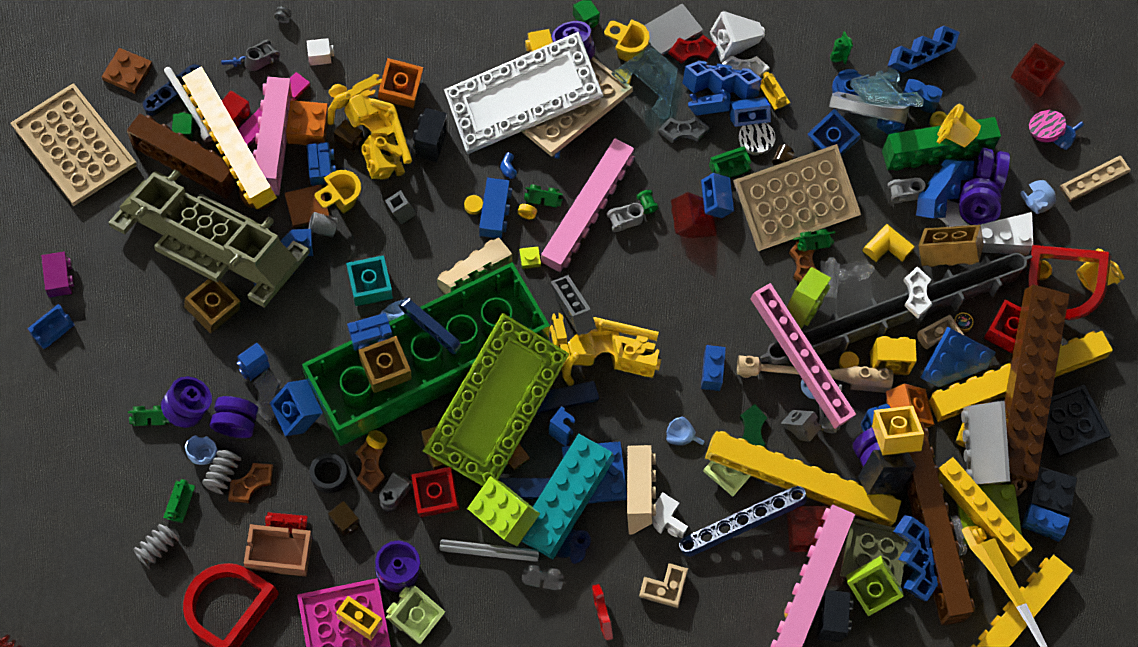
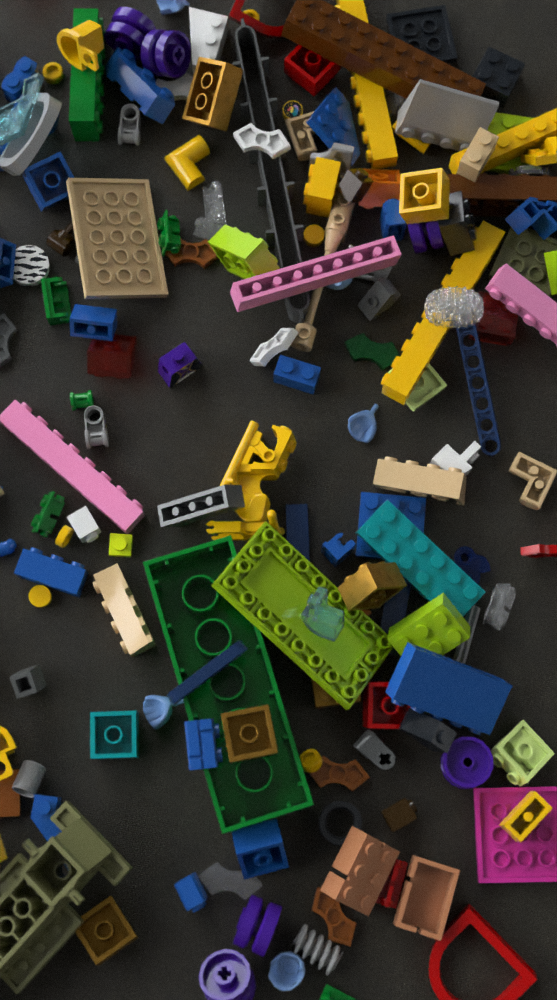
camera: 75 degrees left, 10 degrees up
blue brick [1021,504,1070,542] -> none
none -> white brick [67,506,101,543]
none -> dark purple torso [158,342,203,388]
none -> white tile [250,328,299,367]
none -> clear light blue brick [301,587,344,642]
none -> light grey tile [308,142,354,180]
none -> nougat piece [320,826,400,916]
none -> dark brown brick [336,168,374,203]
none -> pearl gold brick [338,561,407,611]
none -> blue brick [385,642,512,735]
none -> black slope [399,708,457,753]
none -> clear gear [424,286,484,329]
none -> tan brick [457,127,499,182]

